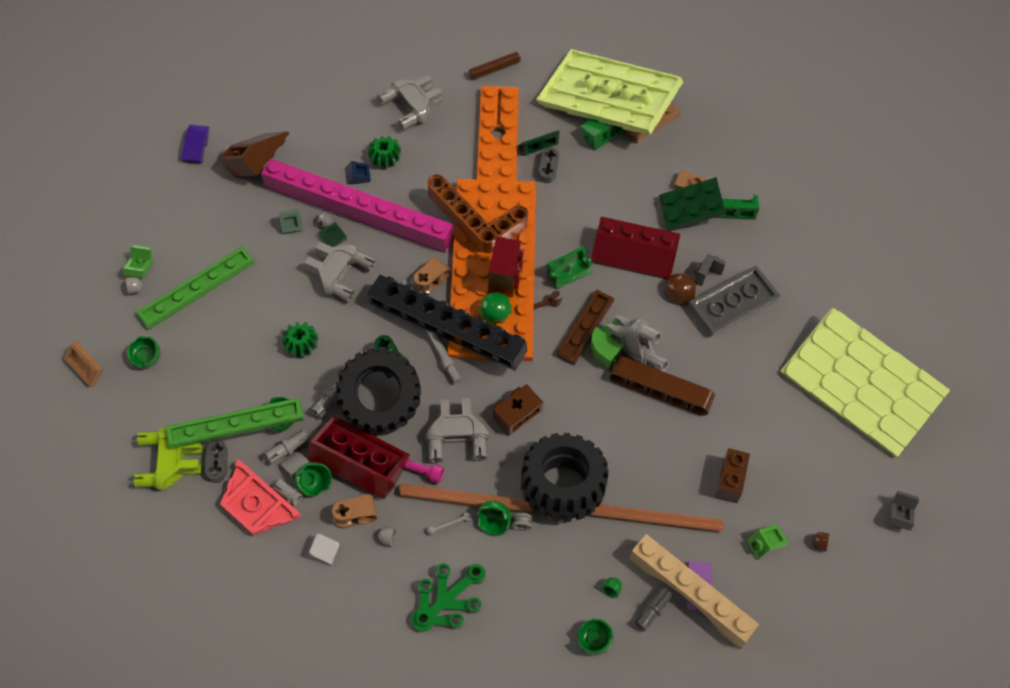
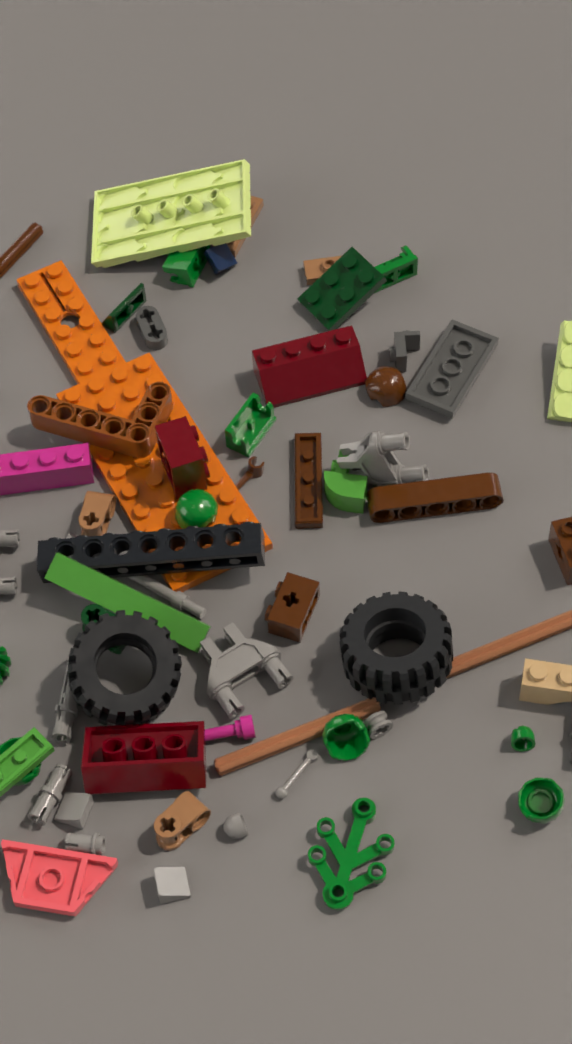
camera: 25 degrees left, 5 degrees down
green hair [294,462,332,496] -> none
none -> bright green tile [44,552,211,653]
none -> dark blue slope [204,243,237,275]

